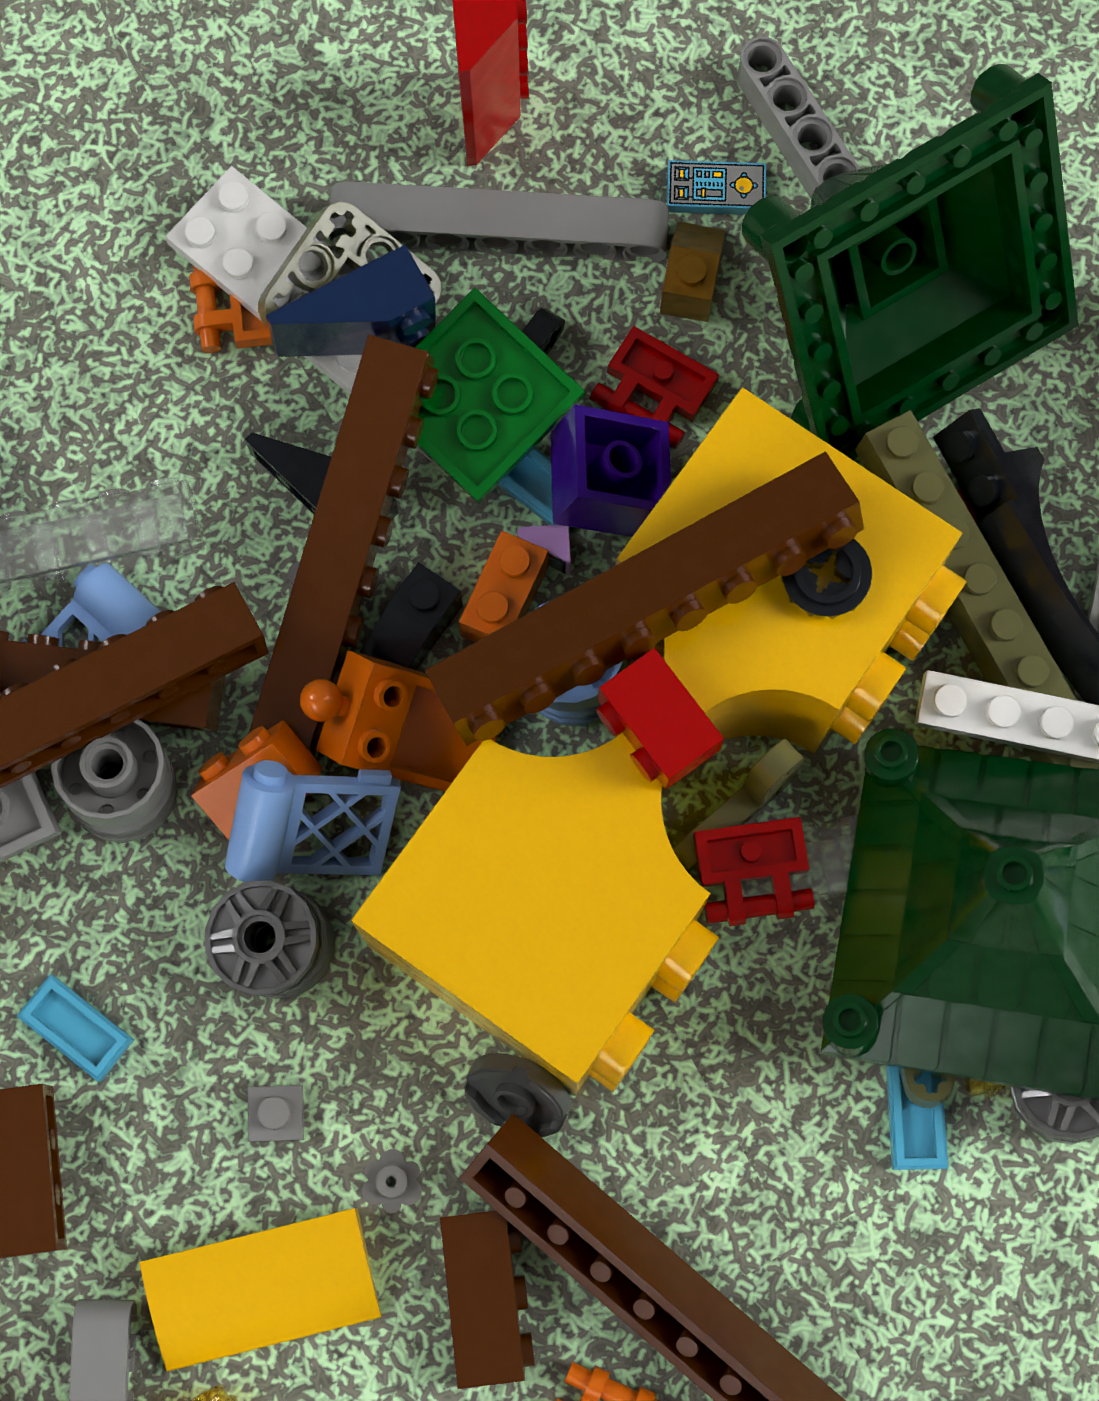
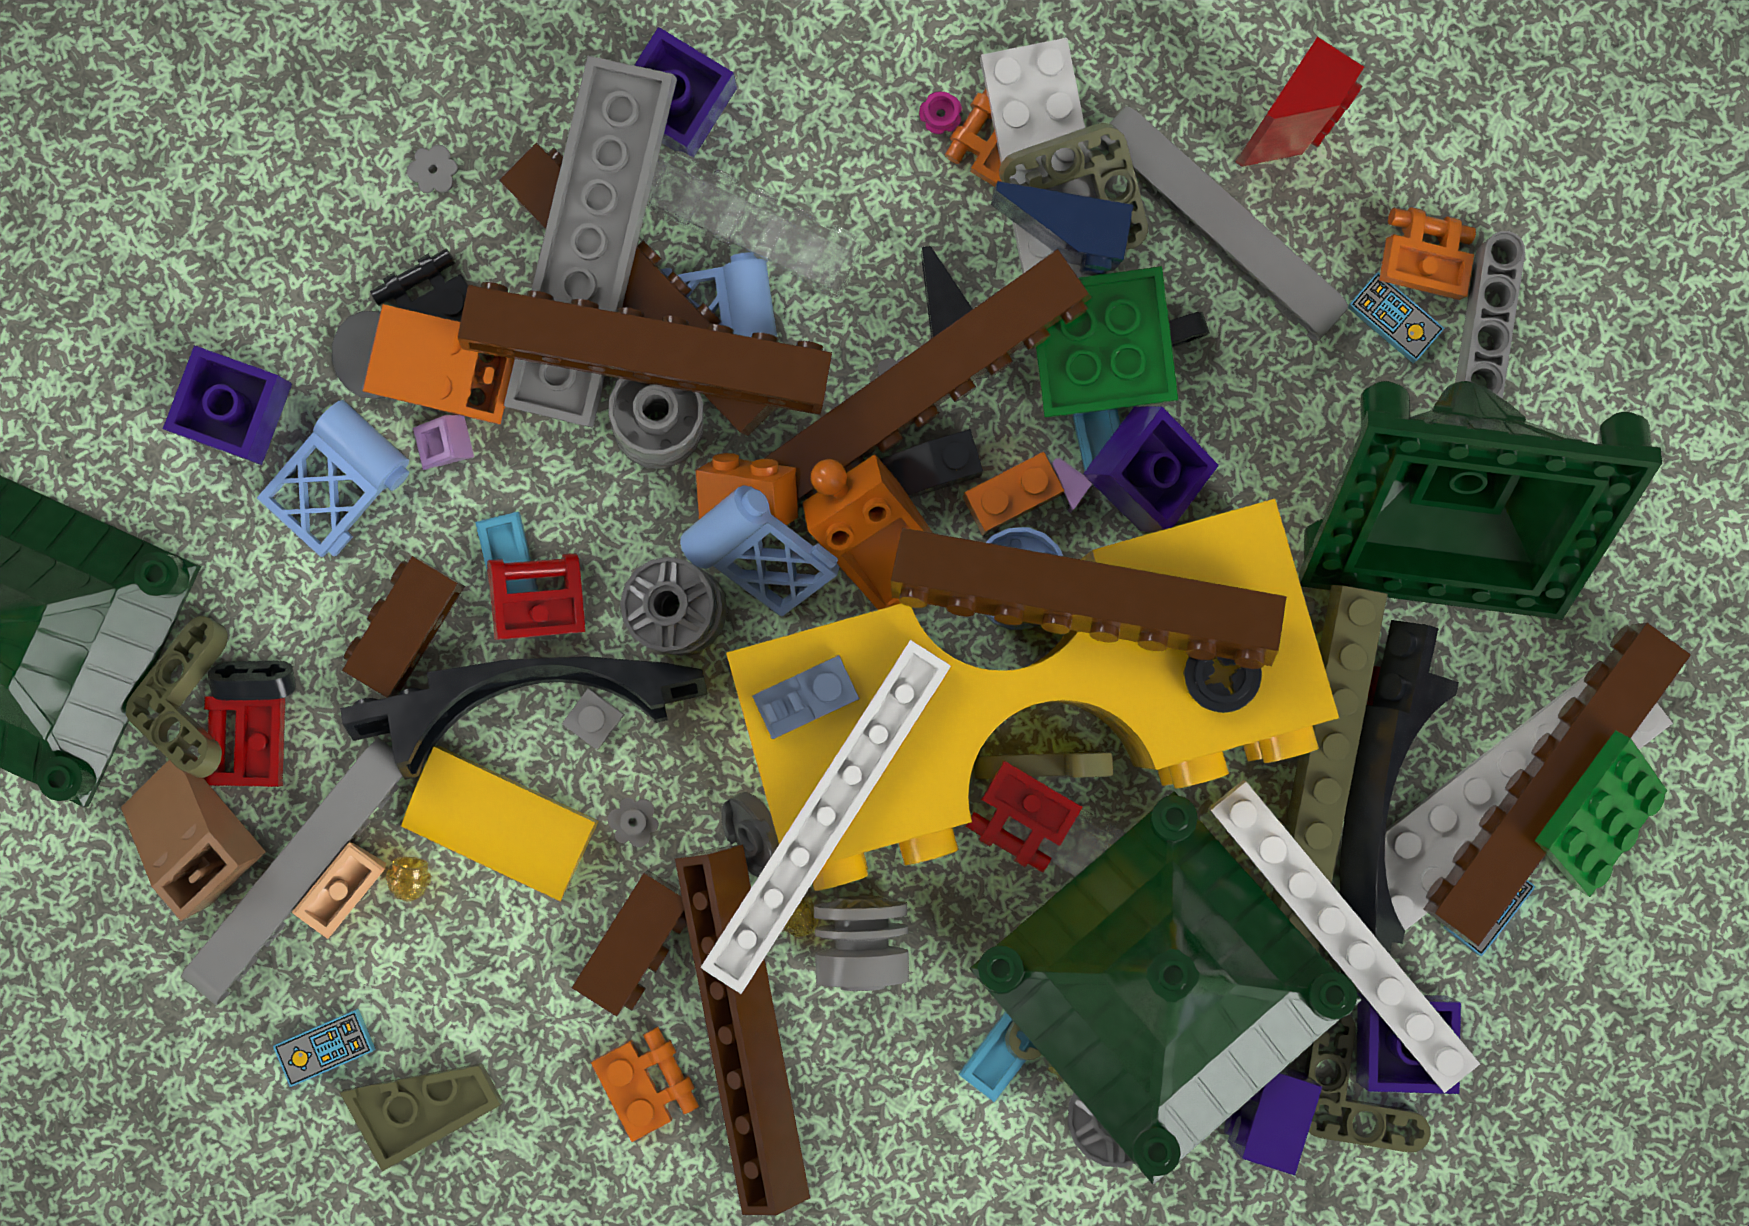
camera: 35 degrees right, 10 degrees up
red plate [589,325,720,449] -> none
red brick [596,647,724,790] -> none
pearl gold slope [660,221,726,322] -> none
none -> black slope [340,656,708,780]
none -> red plate [487,553,586,640]
none -> white plate [700,640,951,994]
none -> sand blue plate [752,655,859,739]
none -> clear yellow plate [782,896,819,937]
none -> light grey wheel [814,896,909,991]
none -> dark pink plate [919,91,962,134]
none -> orange plate [1379,207,1476,300]

